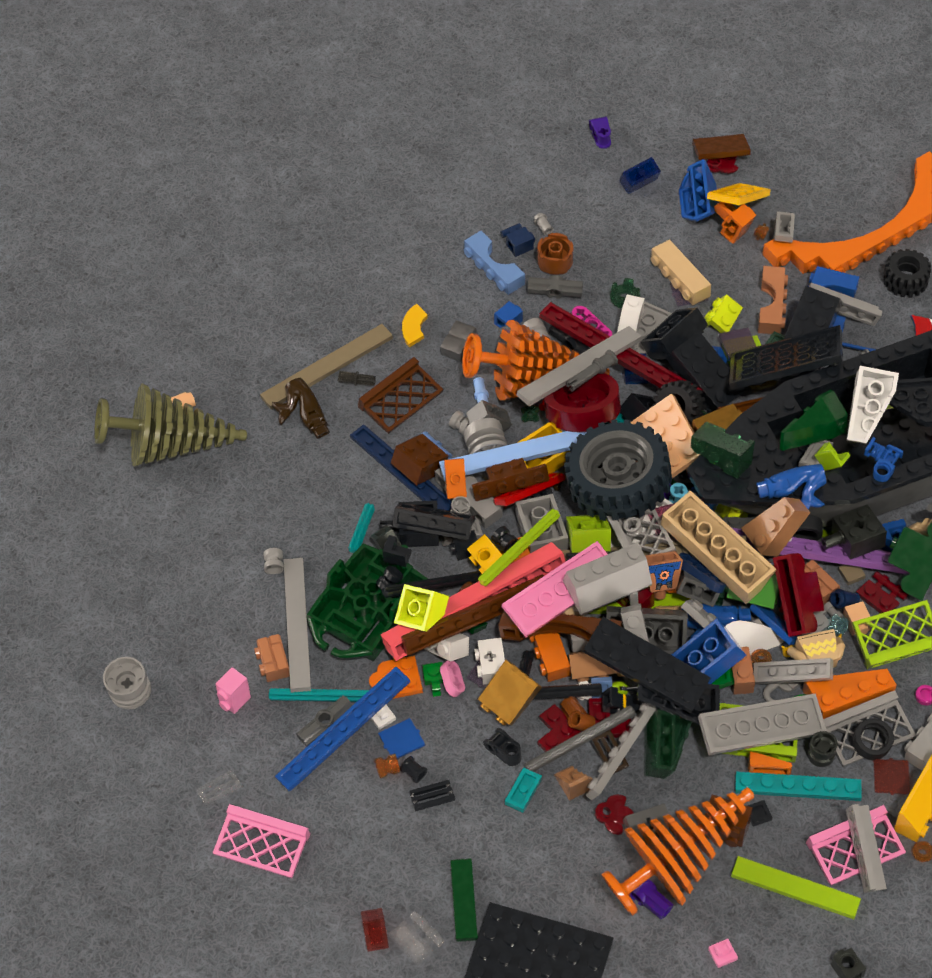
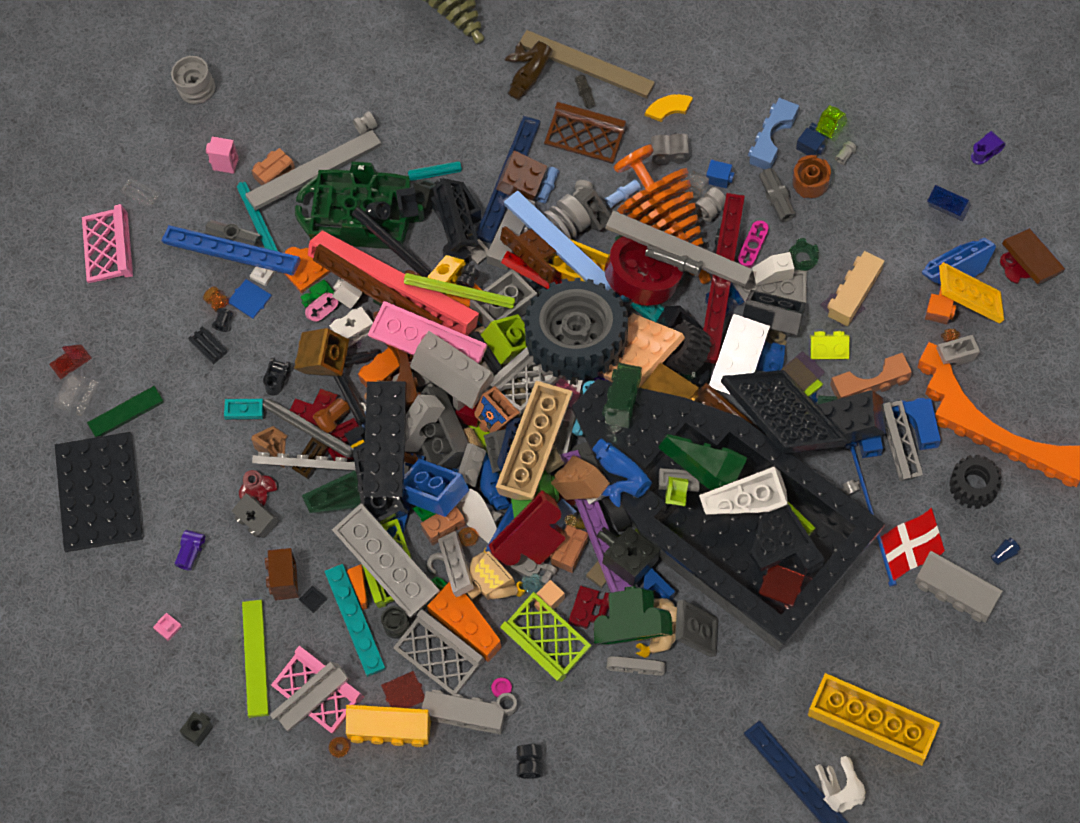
camera: 65 degrees right, 10 degrees up
neon yellow slope [394,584,449,632] -> none
orange plate [444,458,467,499] -> none
light grey wheel [450,496,471,514] -> none
orange plant [601,788,754,916] -> none
light grey bush [623,517,643,537] -> none
dark blue cone [830,589,860,609] -> none
black tyre [852,718,894,760] -> none
blue piece [864,437,903,482] -> none
none -> clear neon green slope [816,105,848,138]

